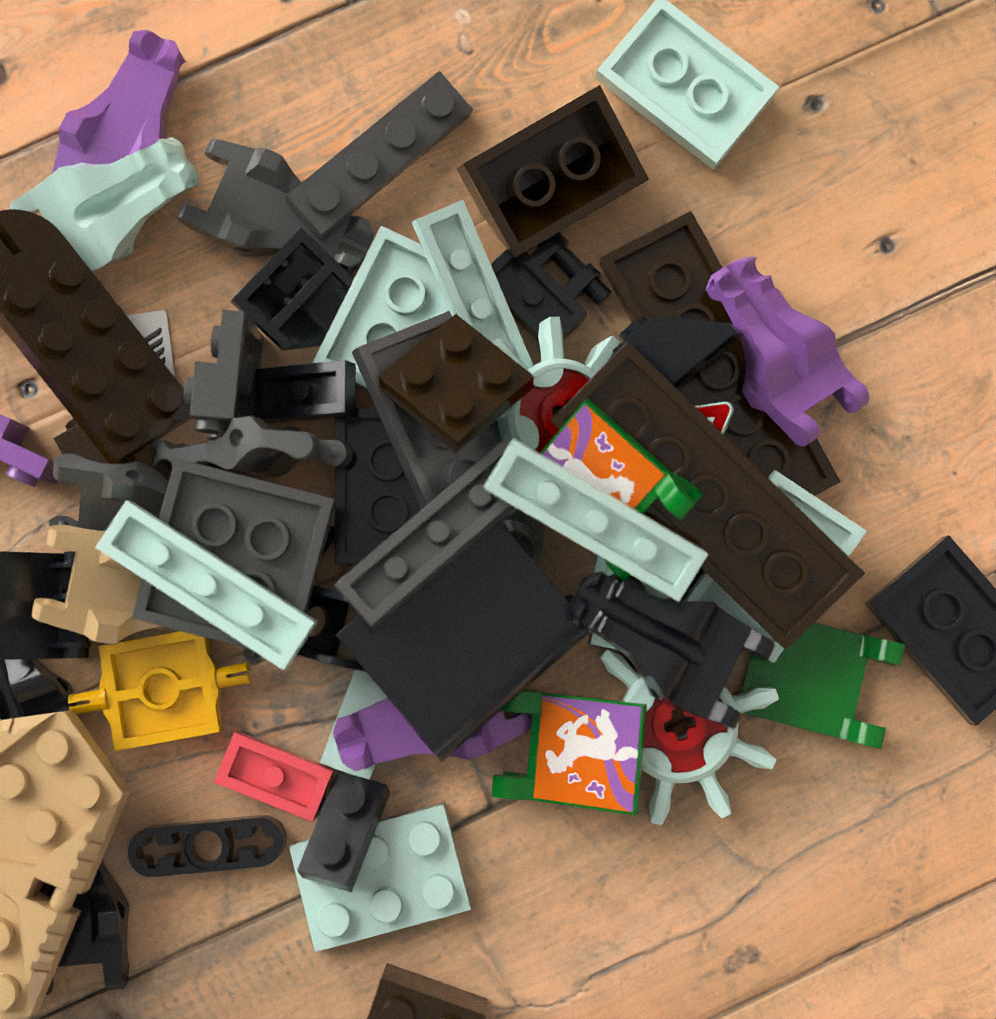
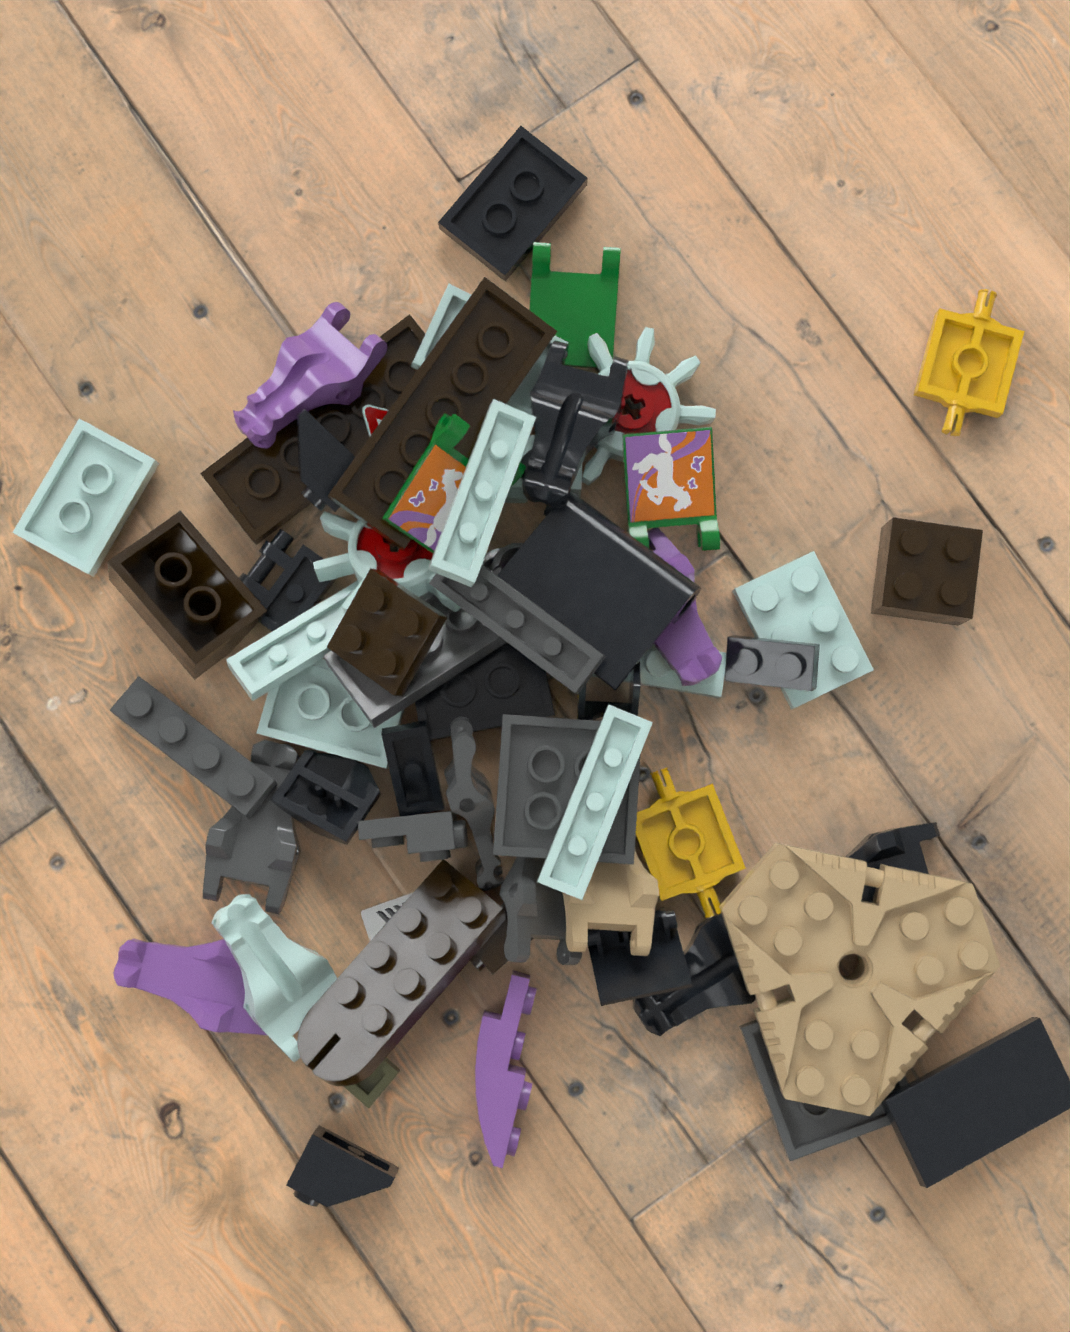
camera: 100 degrees left, 0 degrees up
black beam [128,815,287,877] -> none
coral plate [214,731,335,822] -> none

